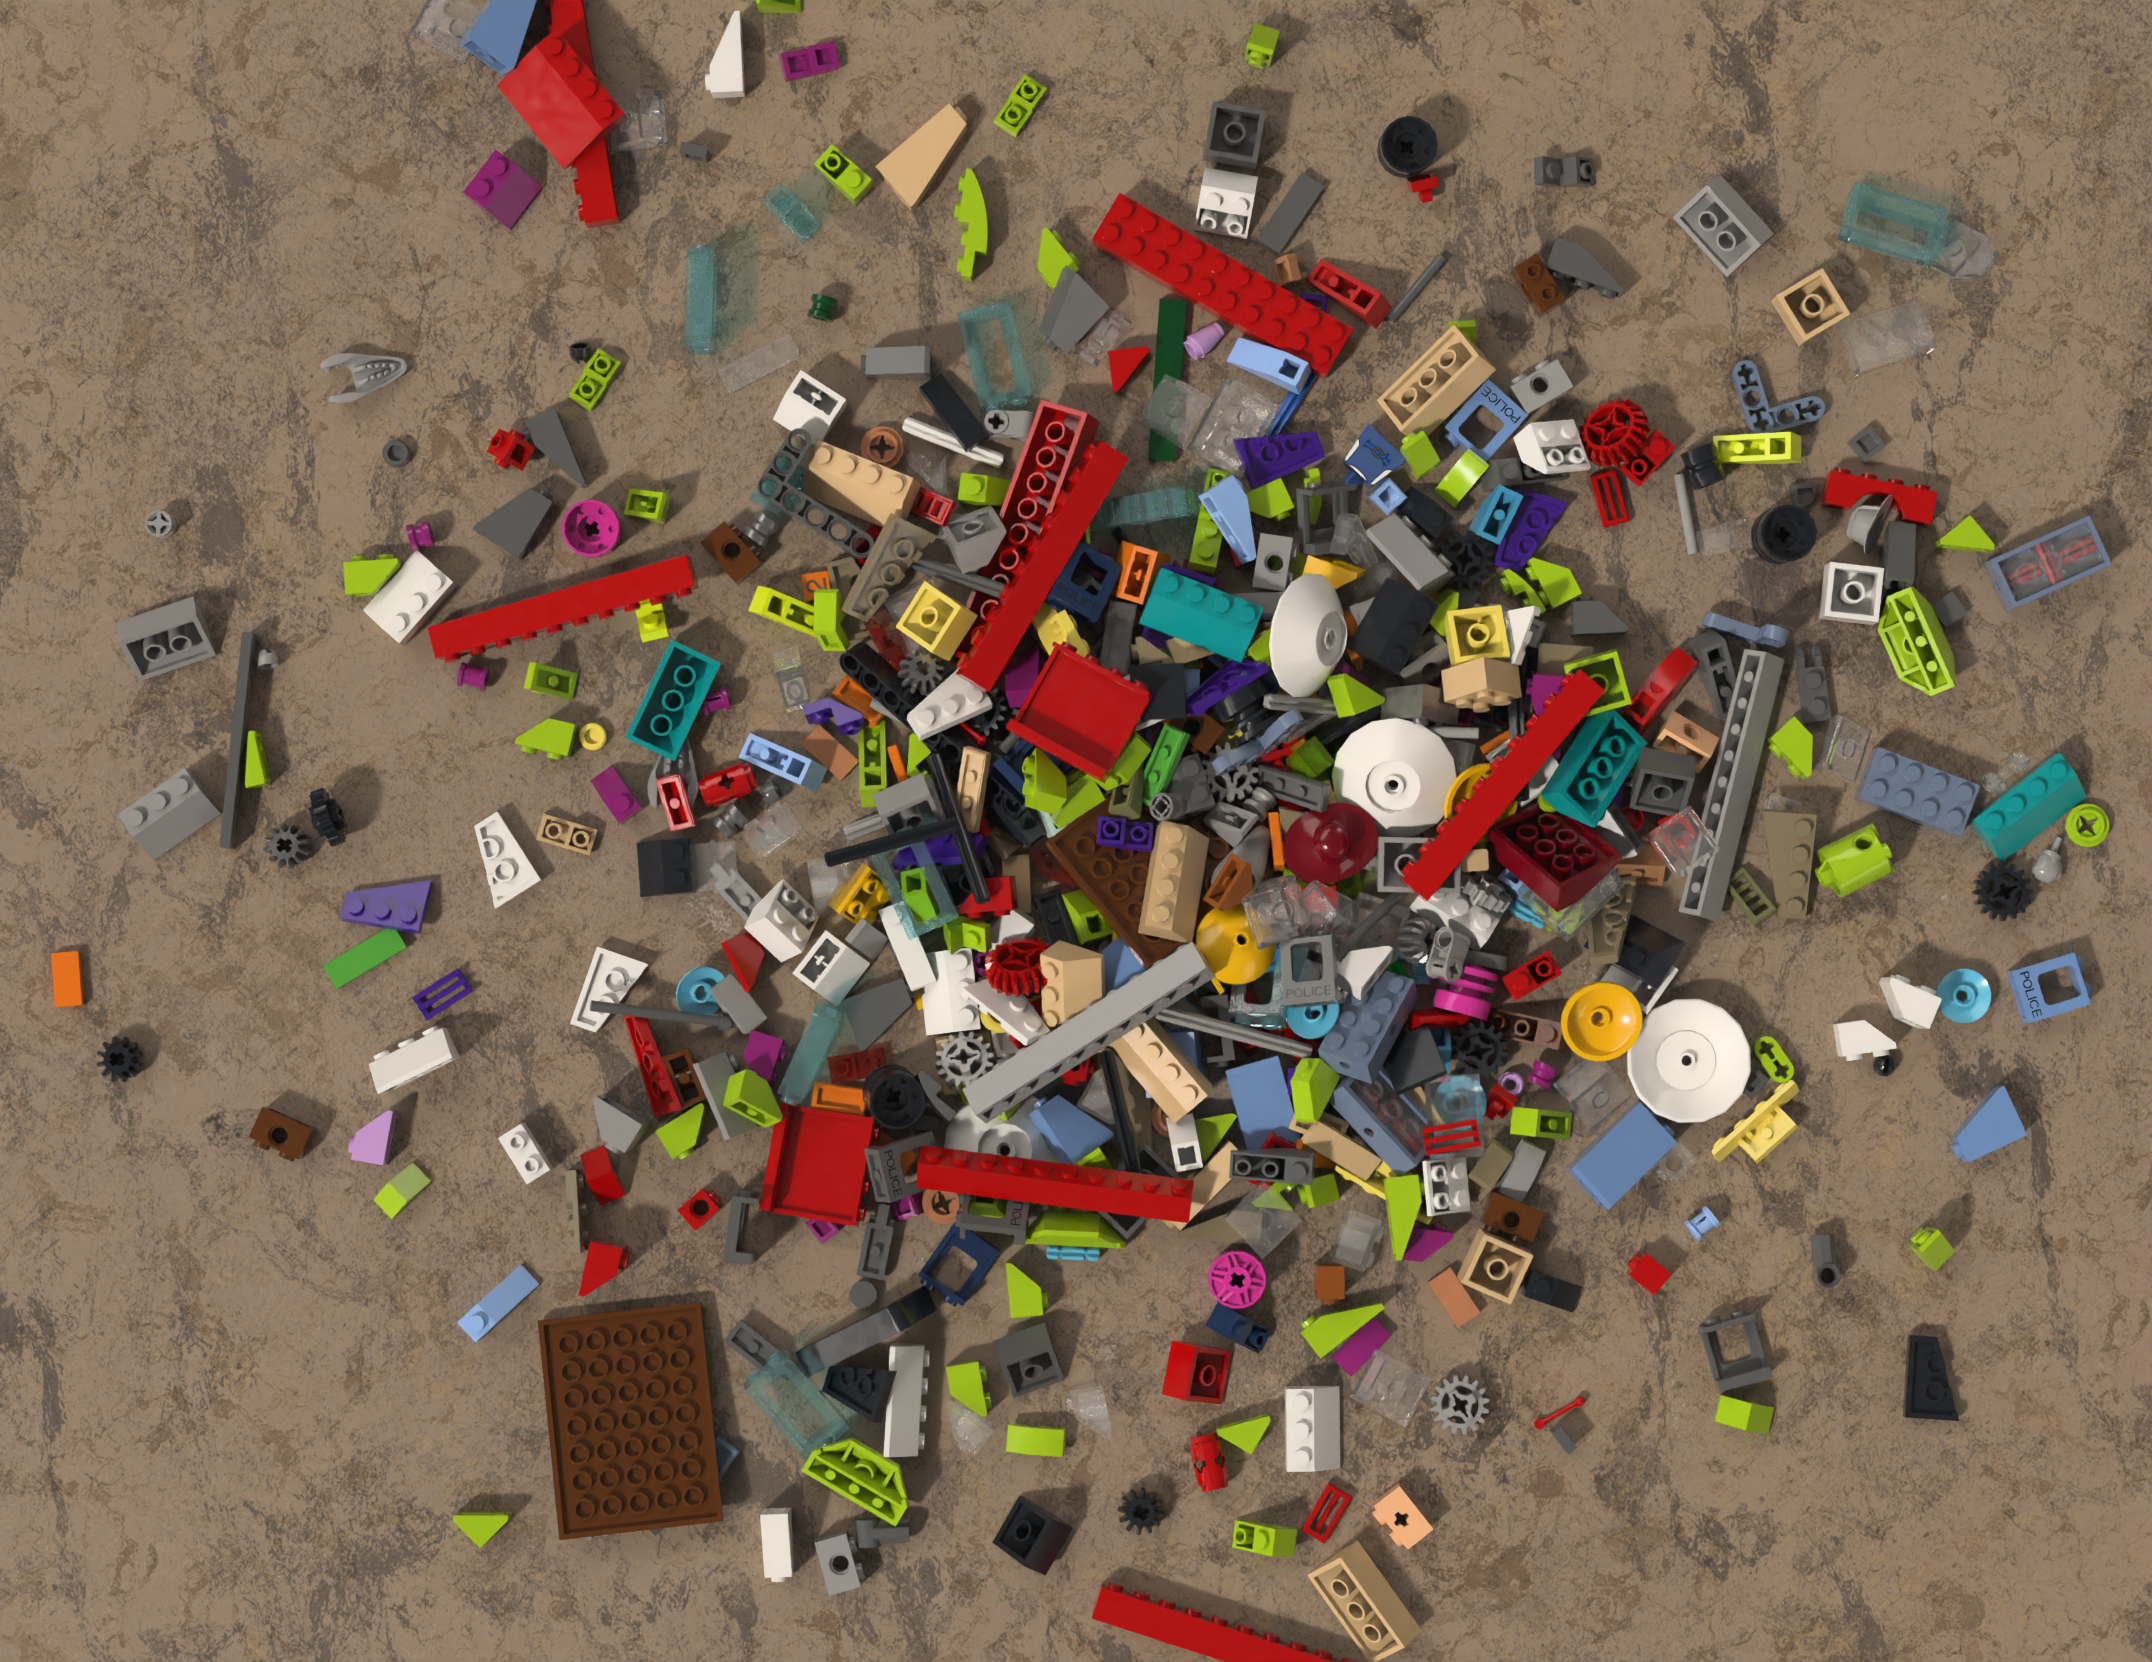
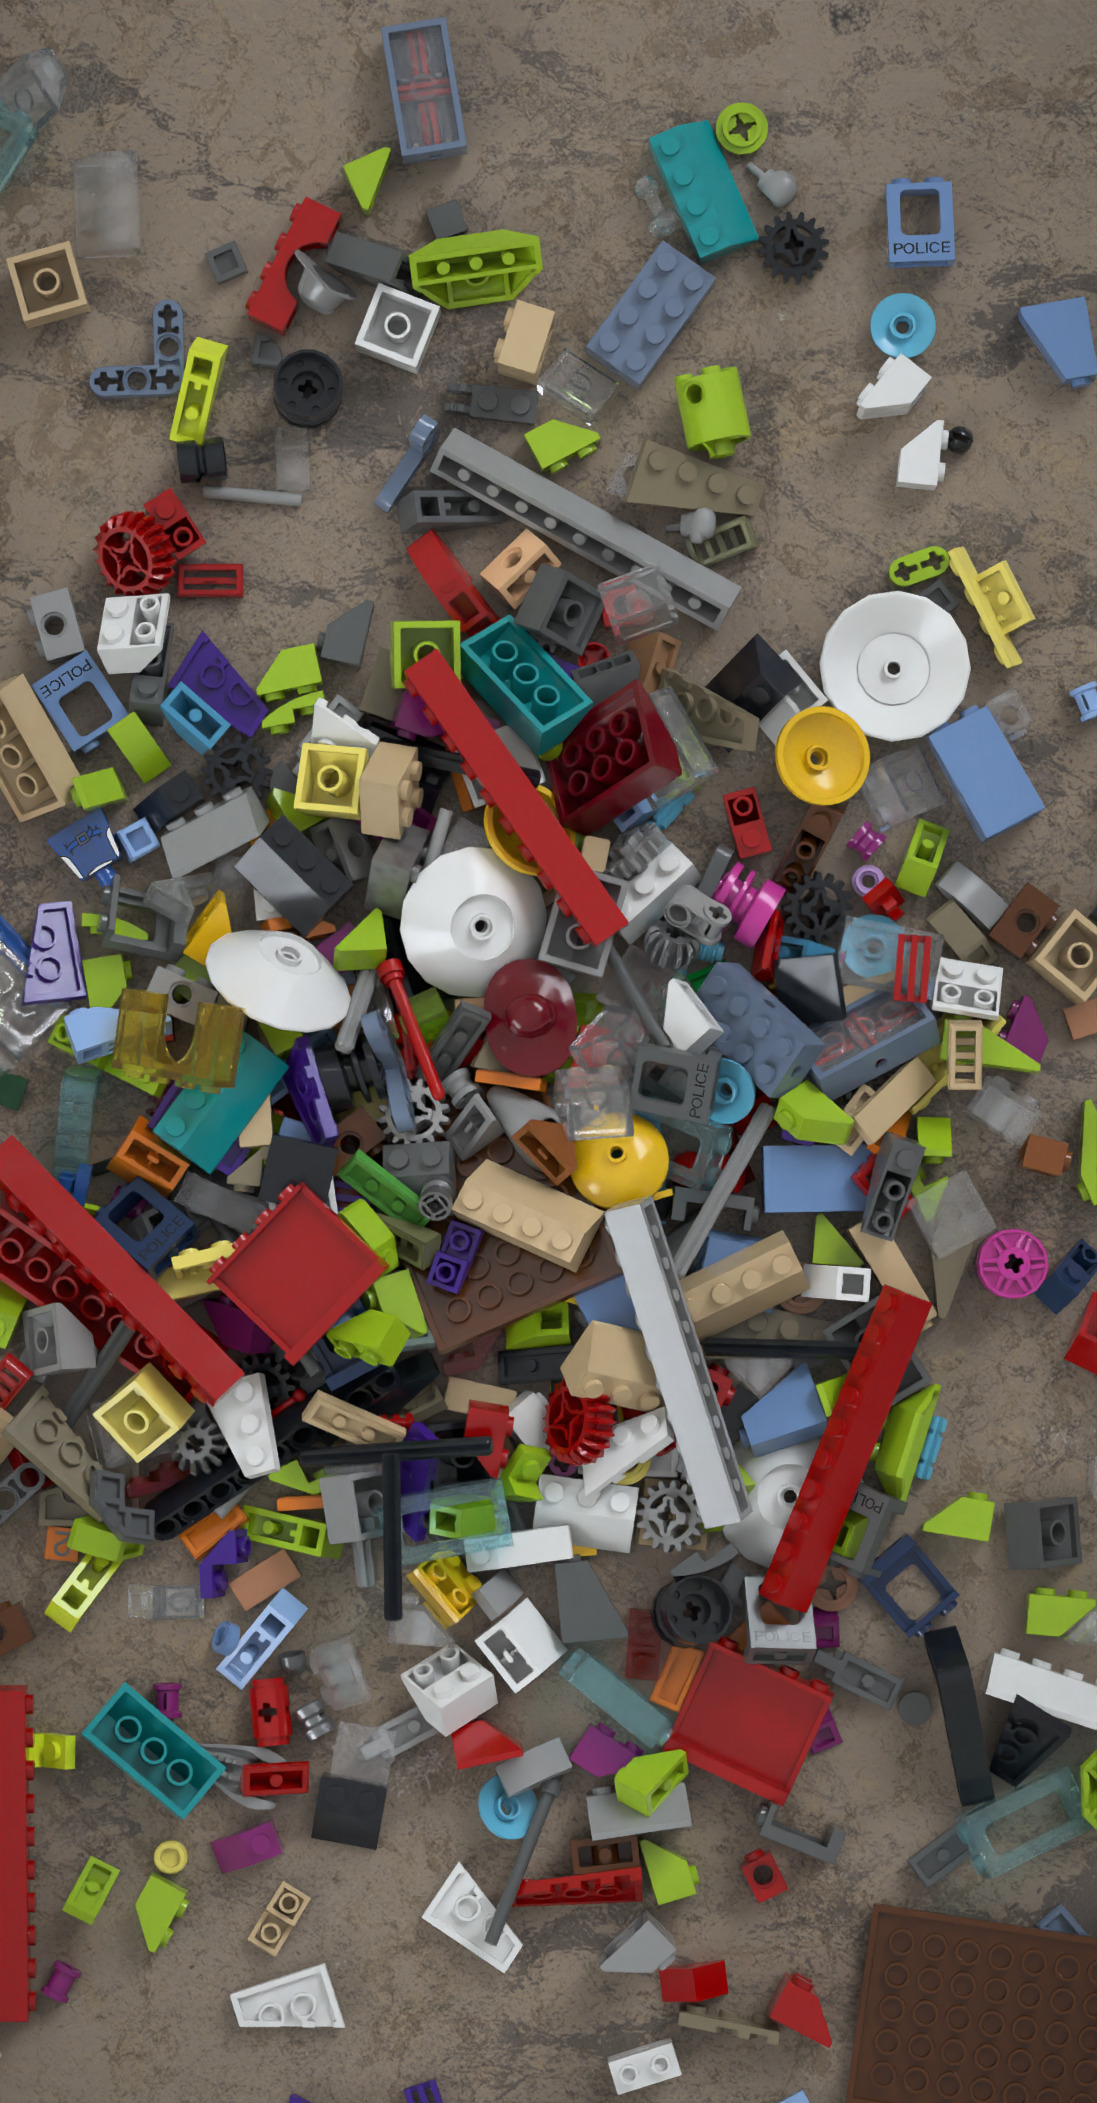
camera: 75 degrees left, 0 degrees up
none -> blue tile [58,1163,93,1206]
none -> dark grey tile [90,1469,155,1546]
none -> clear yellow arch [111,988,246,1094]
none -> medium blue tile [212,1621,240,1656]
none -> red piece [376,958,445,1101]
none -> tan brick [493,299,555,385]
none -> light grey piece [665,507,716,544]
none -> tan slope [947,1020,983,1090]

